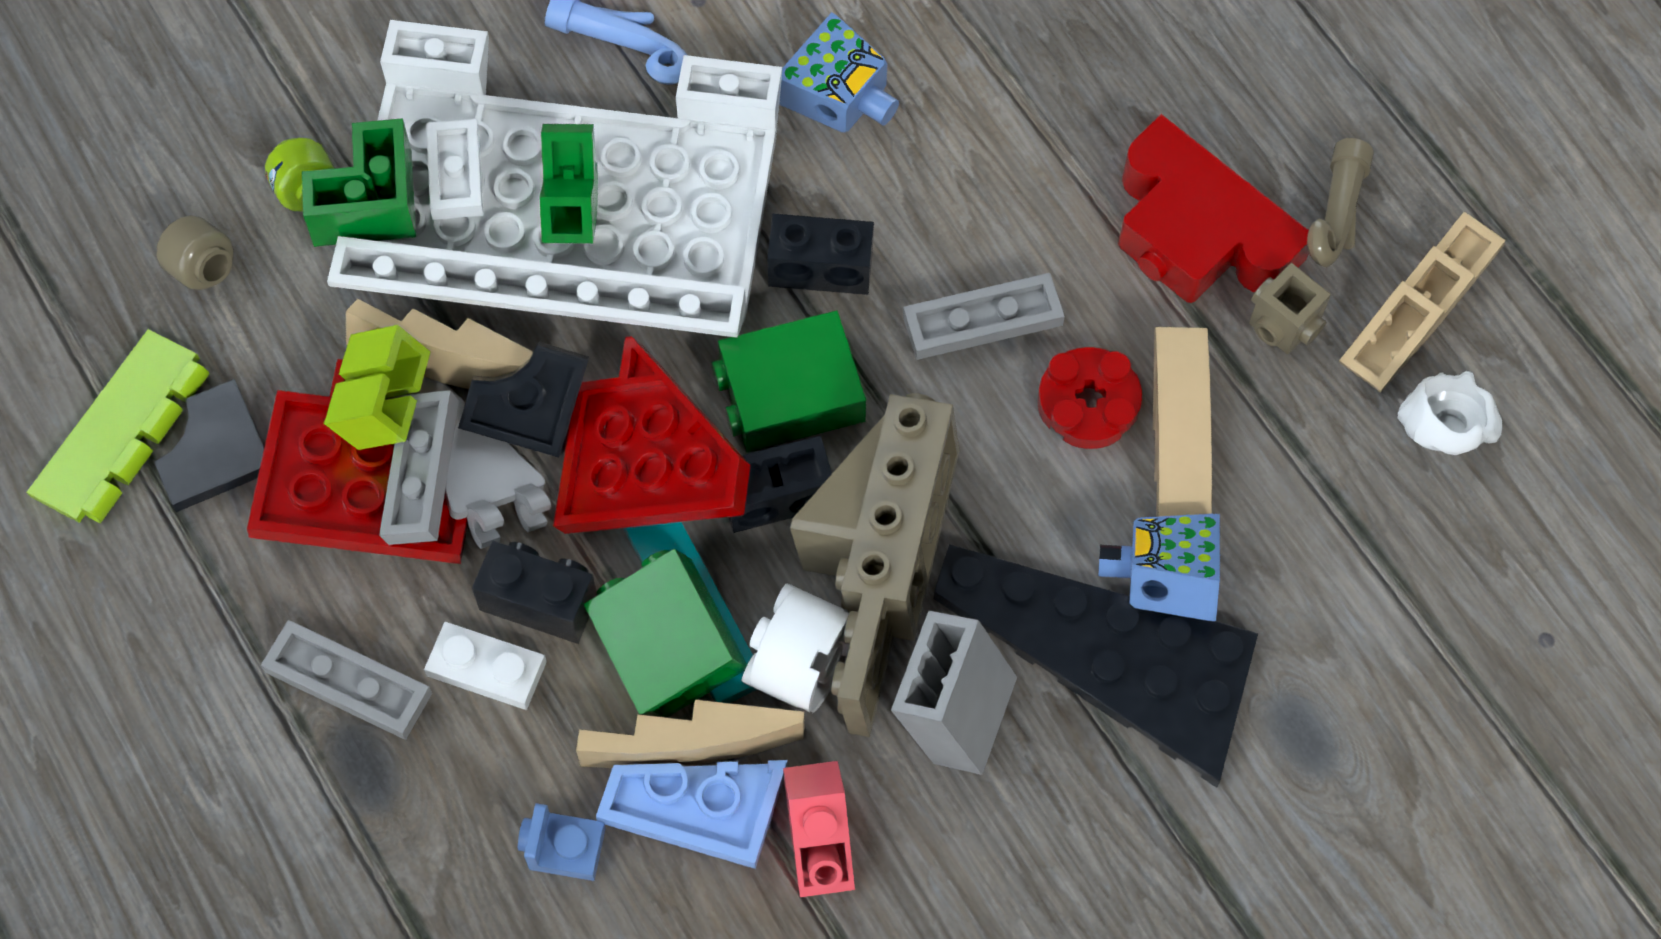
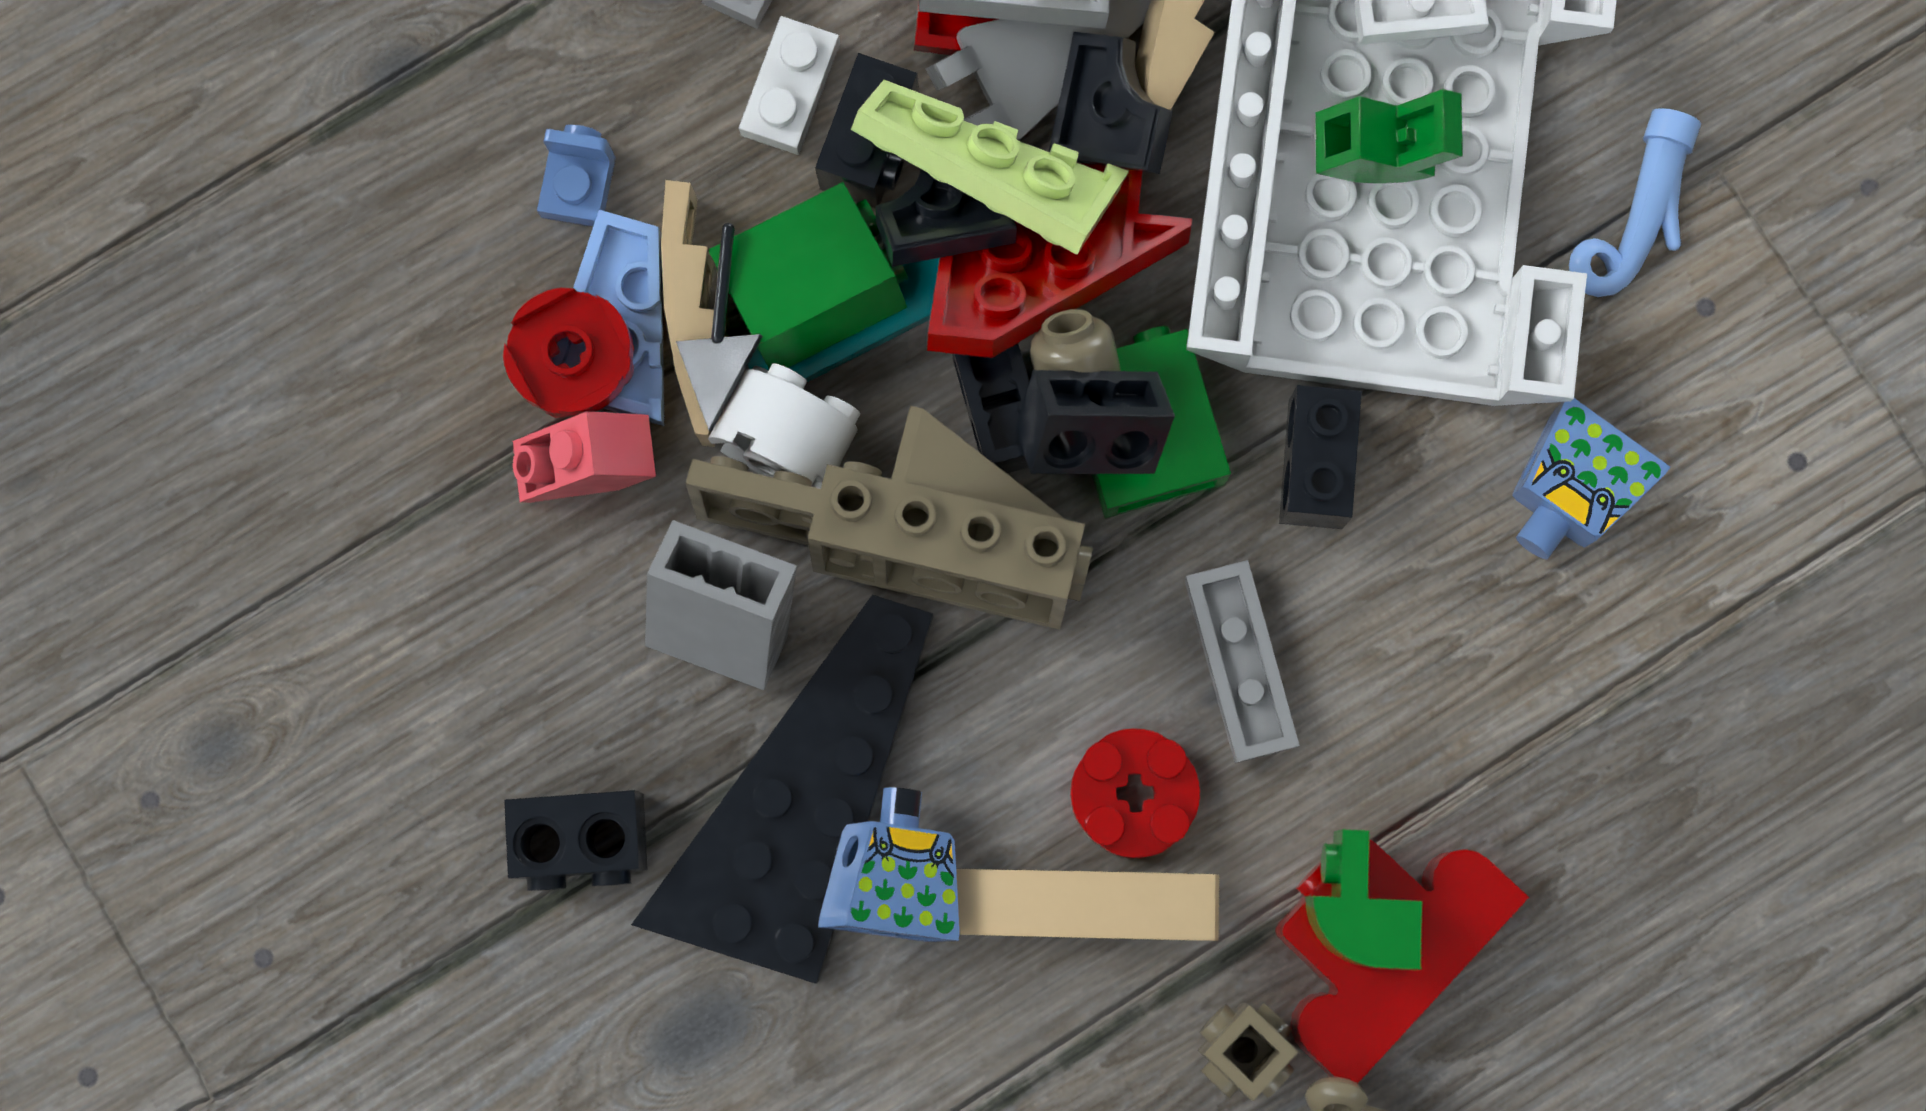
camera: 95 degrees right, 15 degrees up
none -> red plate [503,287,634,418]
none -> black brick [504,790,648,891]
none -> piece [676,223,763,432]
none -> yellowish green wing [851,80,1129,255]
none -> black tile [876,168,1017,267]
none -> black brick [1016,370,1175,474]
none -> dark tan head [1030,310,1120,372]
none -> green brick [1305,829,1422,970]

